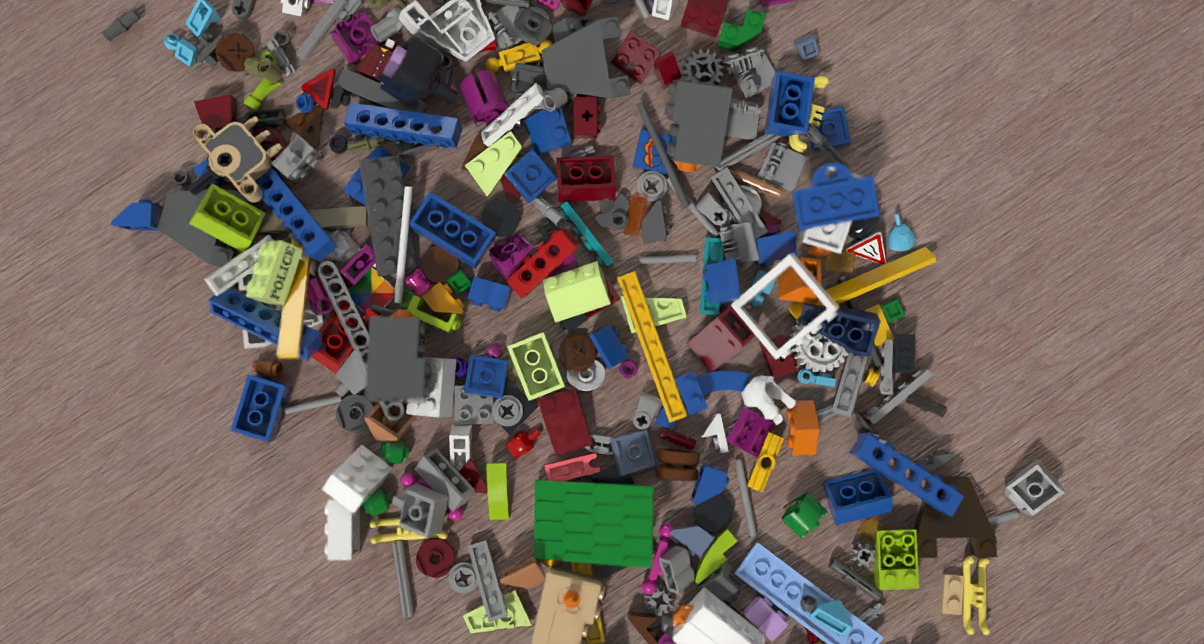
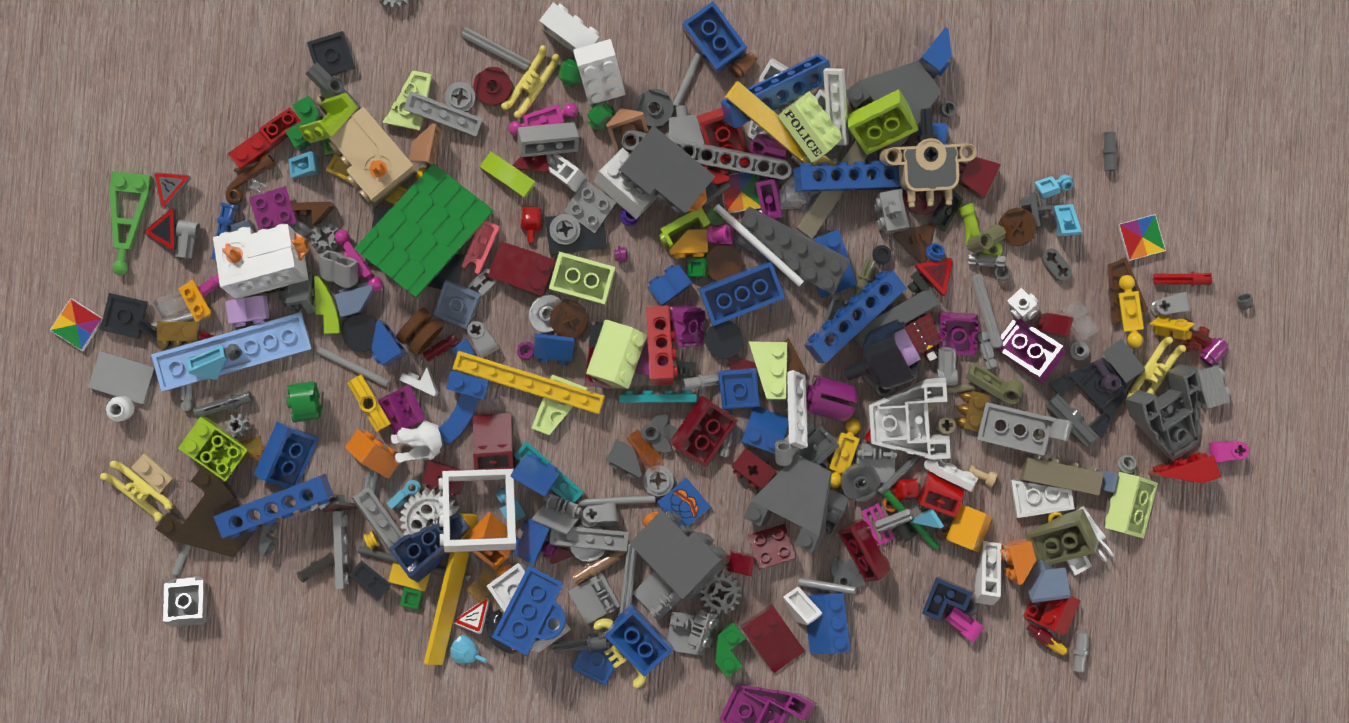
camera: 125 degrees right, 0 degrees up
light grey hinge [392,483,449,538] -> none
blue tile [464,354,509,399] -> none
dark grey piece [637,102,690,209] -> none
light grey bar [639,254,697,264] -> none
sand blue slope [793,34,820,62] -> none
light grey hinge [880,340,895,395] -> none

